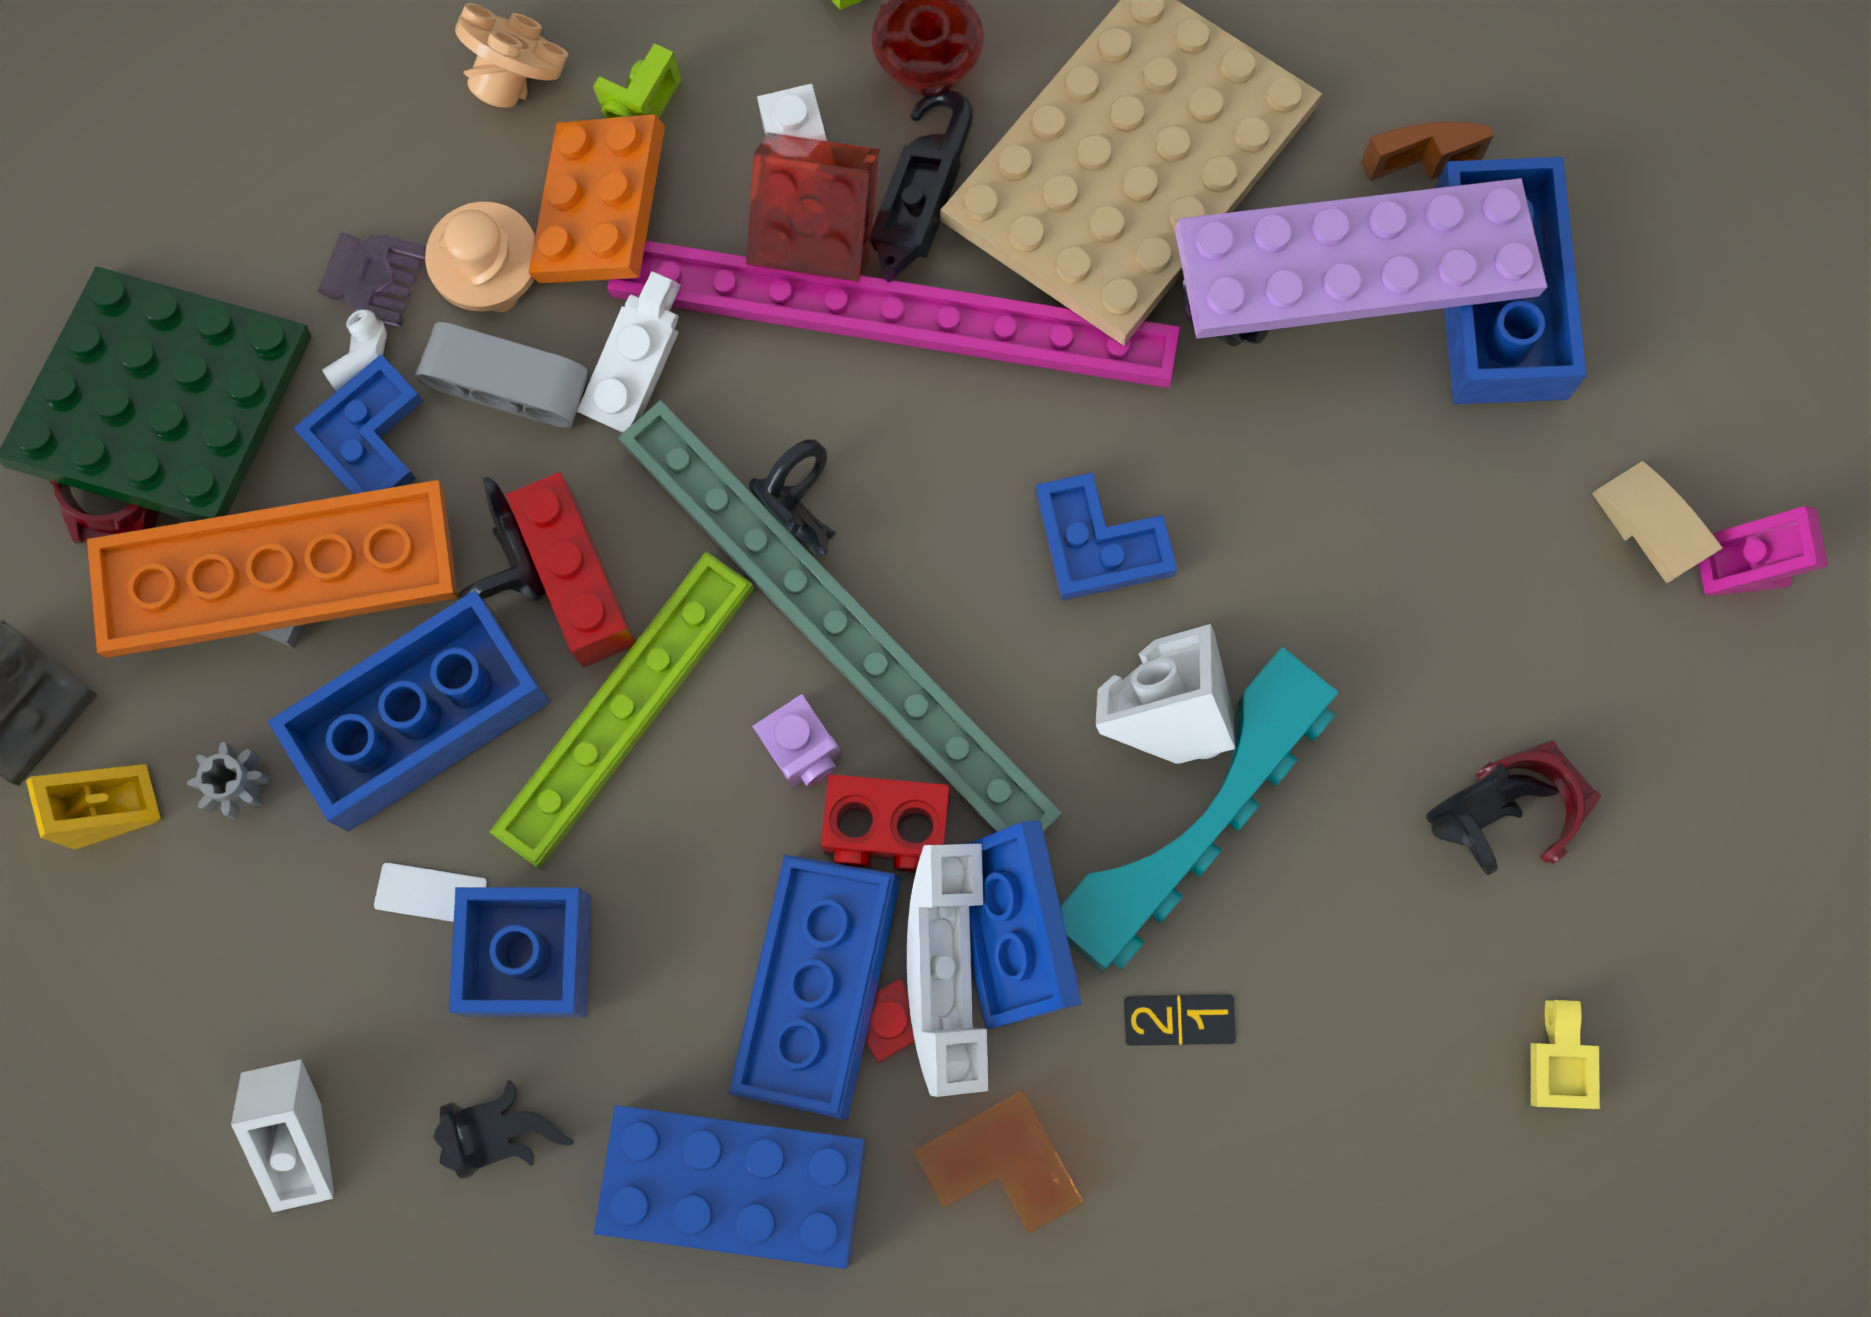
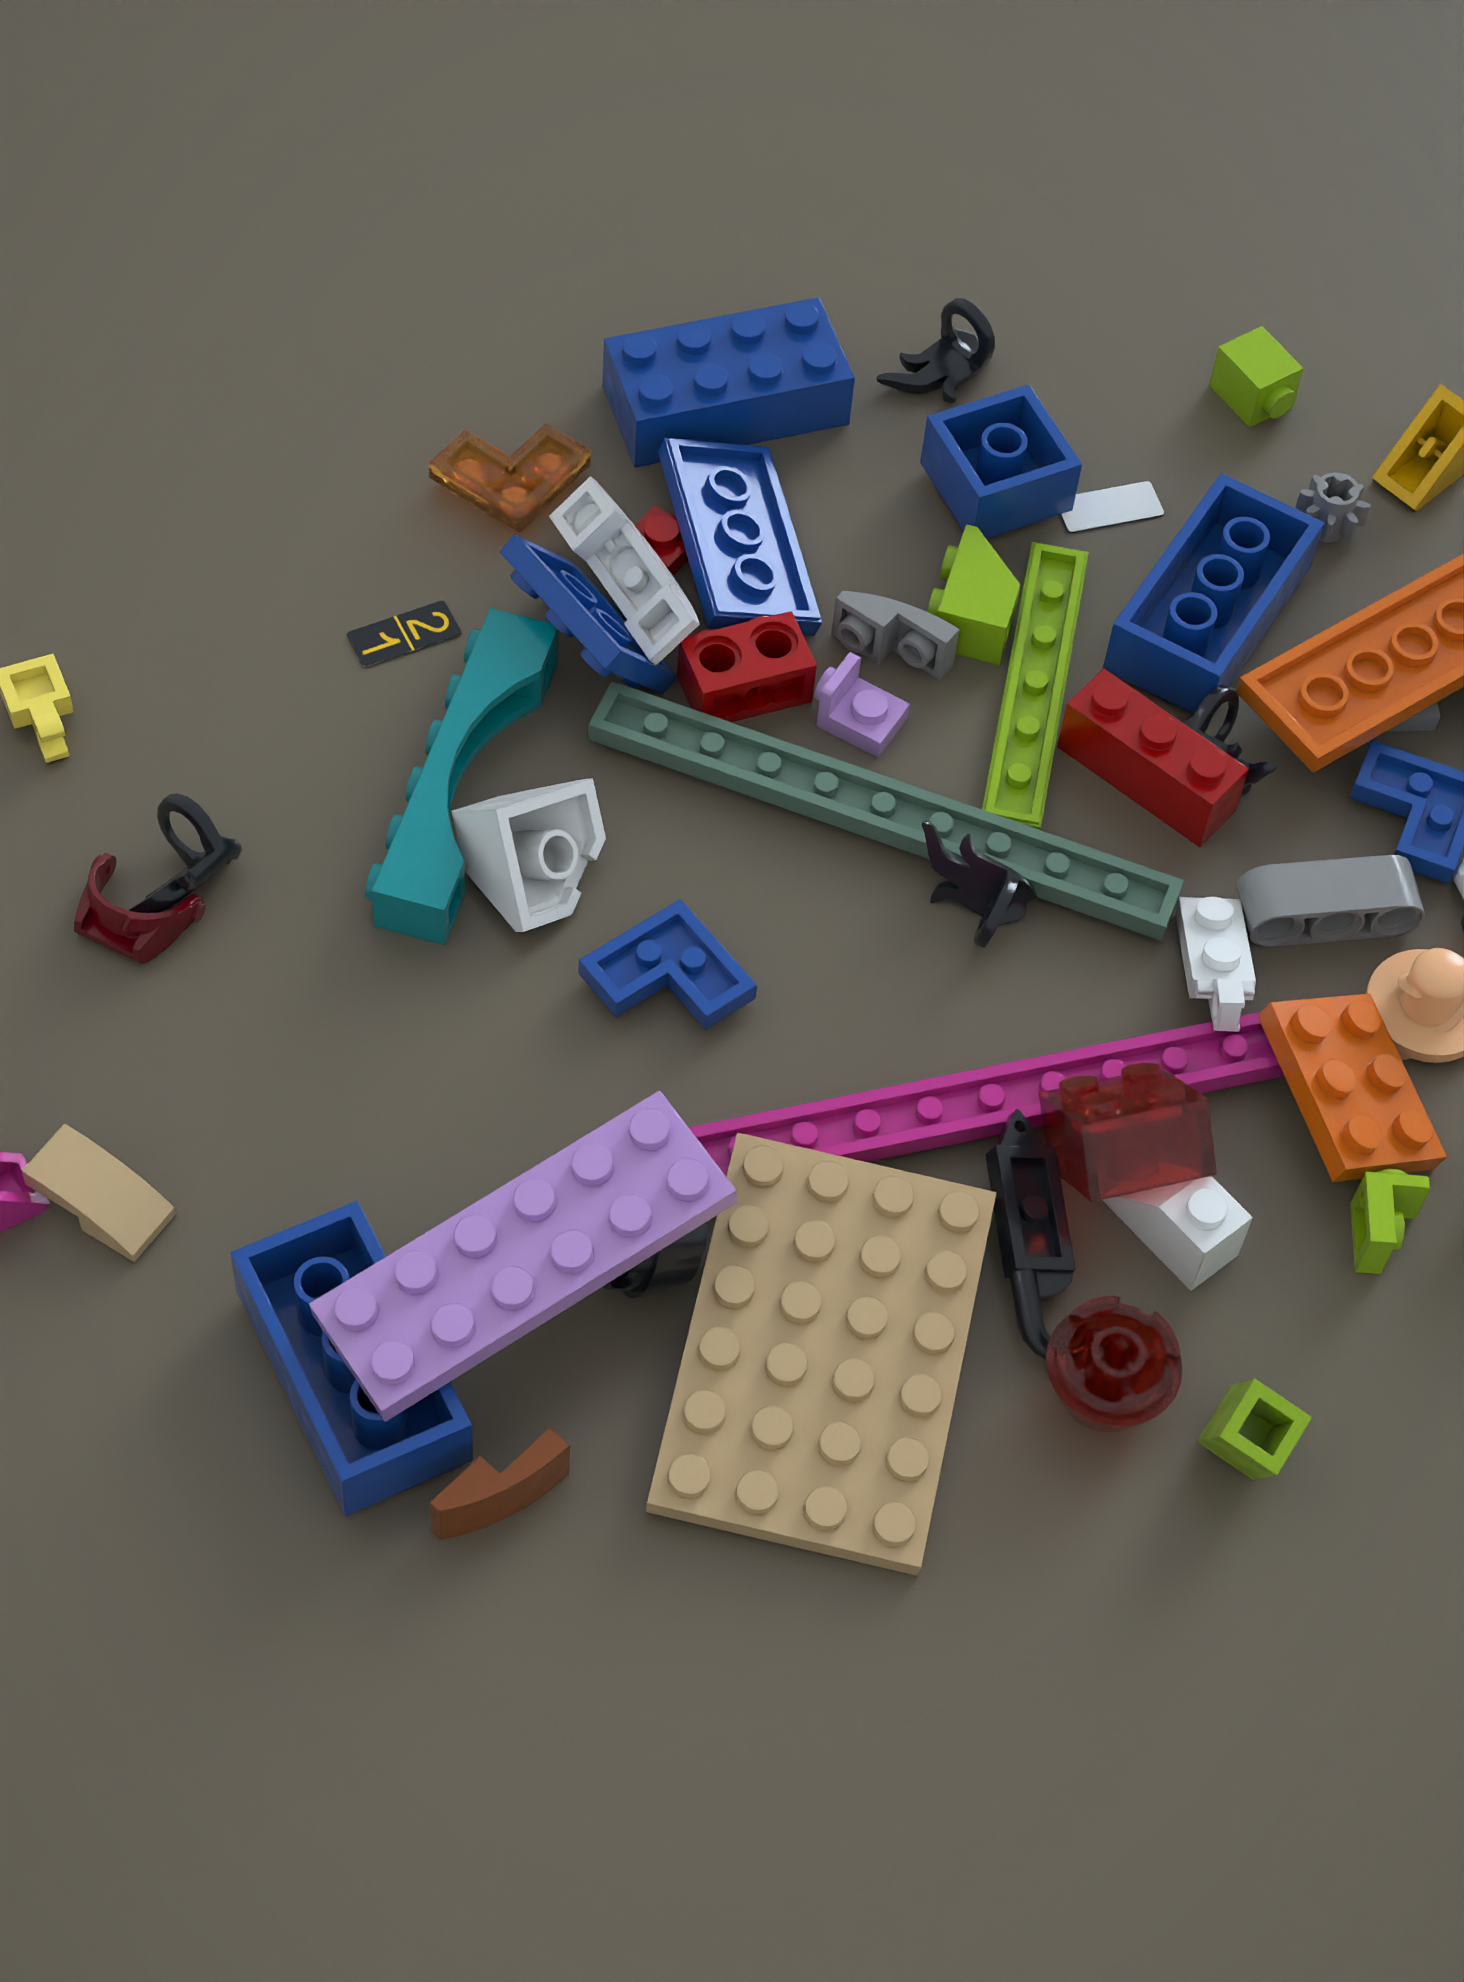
camera: 145 degrees right, 20 degrees down
white slope [231,1059,334,1212] -> none
none -> light grey slope [831,591,960,680]
none -> lime slope [927,524,1020,666]
none -> lime brick [1209,326,1304,428]

